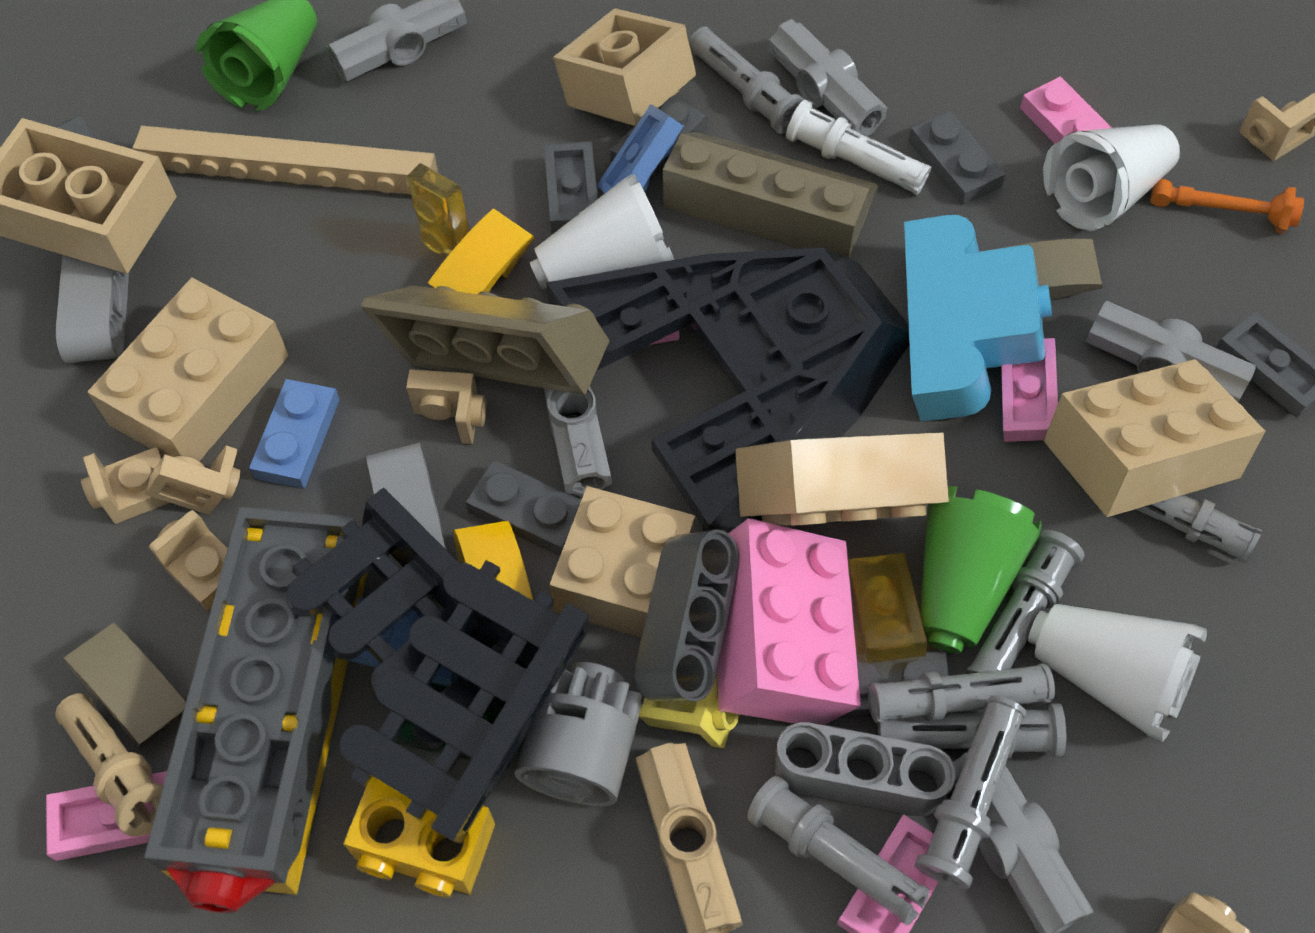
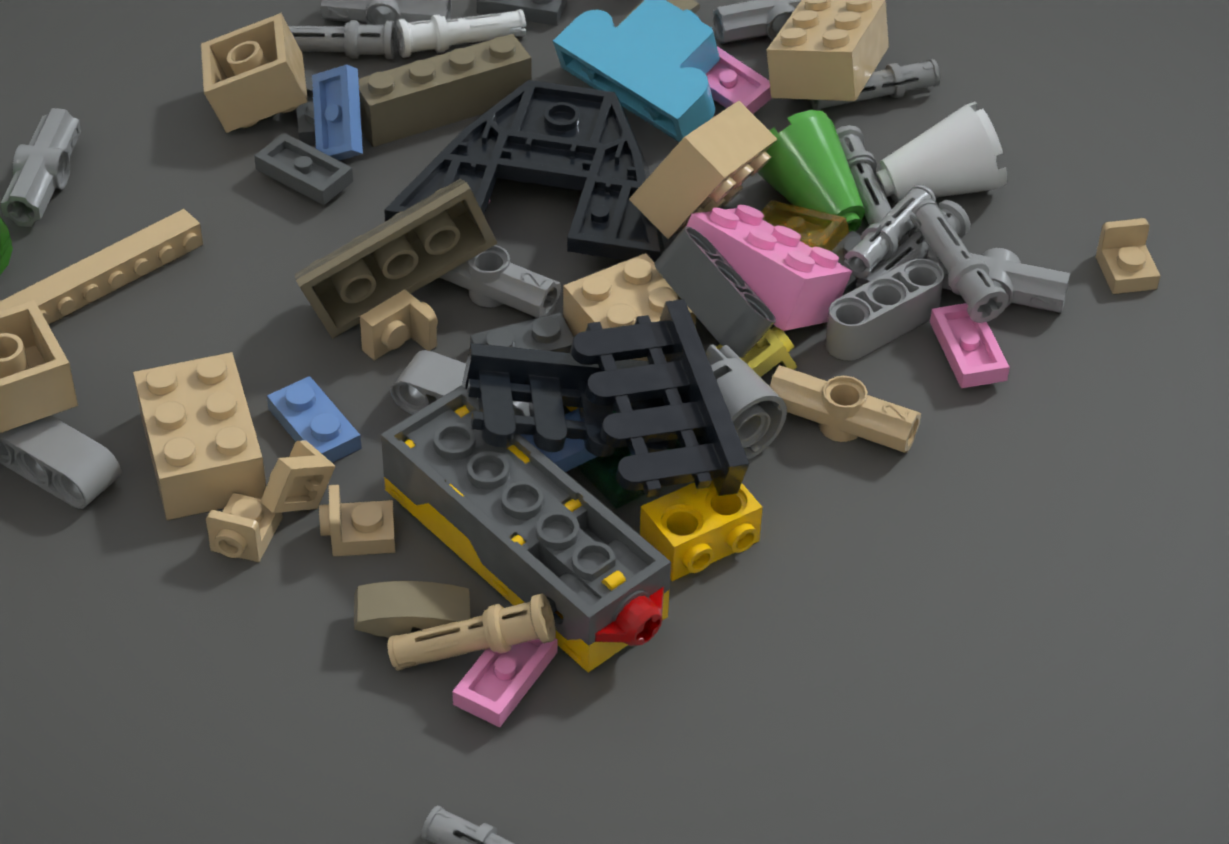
camera: 50 degrees left, 15 degrees down
clear yellow plate [407,163,469,255] -> none
yellow slope [428,208,535,294] -> none
white cone [530,174,674,290] -> none
light grey pin [747,776,930,925] -> none

